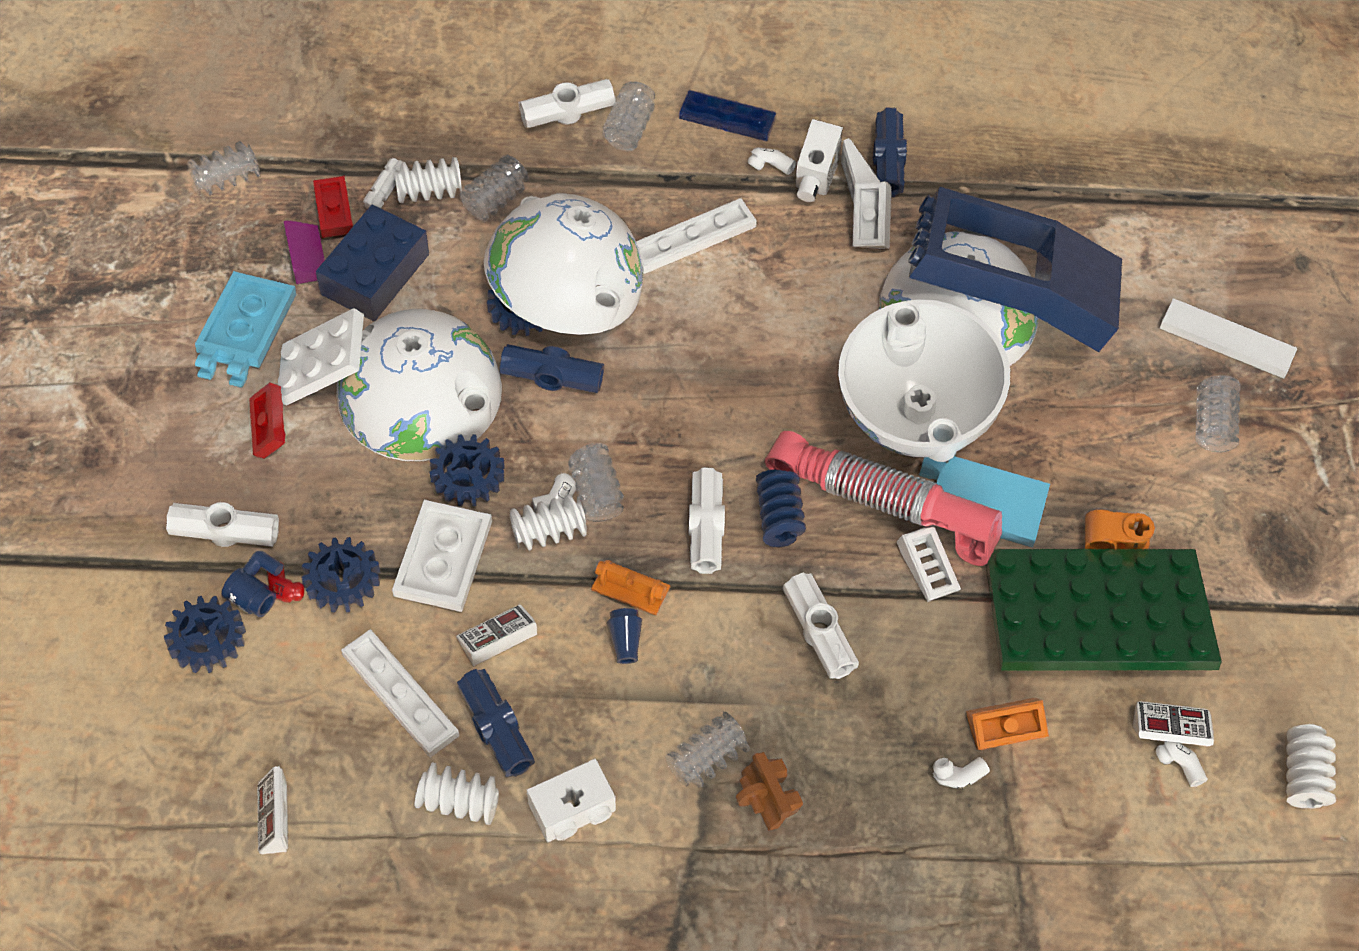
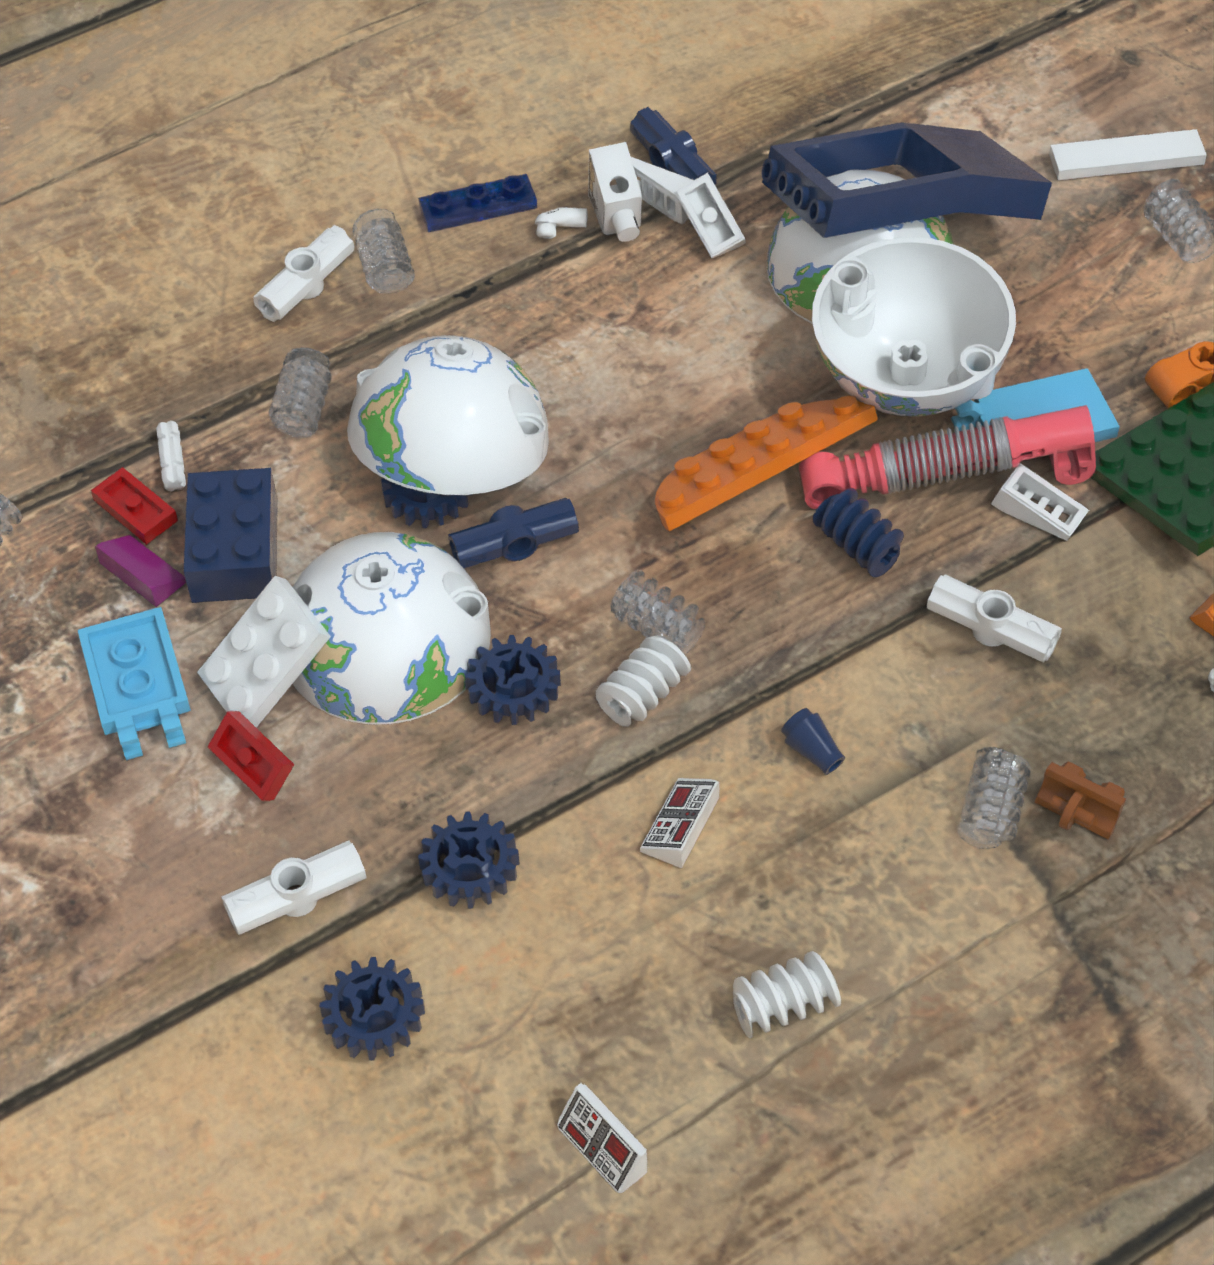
camera: 30 degrees left, 5 degrees down
dark blue piece [221,550,284,618] -> none
red arm [266,562,305,603] -> none
white tile [341,629,459,758] -> none
white plate [392,500,492,612] -> none
white piece [395,157,462,203] -> none
dark blue piece [457,669,535,777] -> none
white brick [527,759,616,842] -> none
white arm [532,473,576,513] -> none
orange hinge [591,560,671,616] -> none
white tile [636,198,757,274] -> none
white piece [689,468,725,574] -> none
none -> orange plate [655,396,878,532]

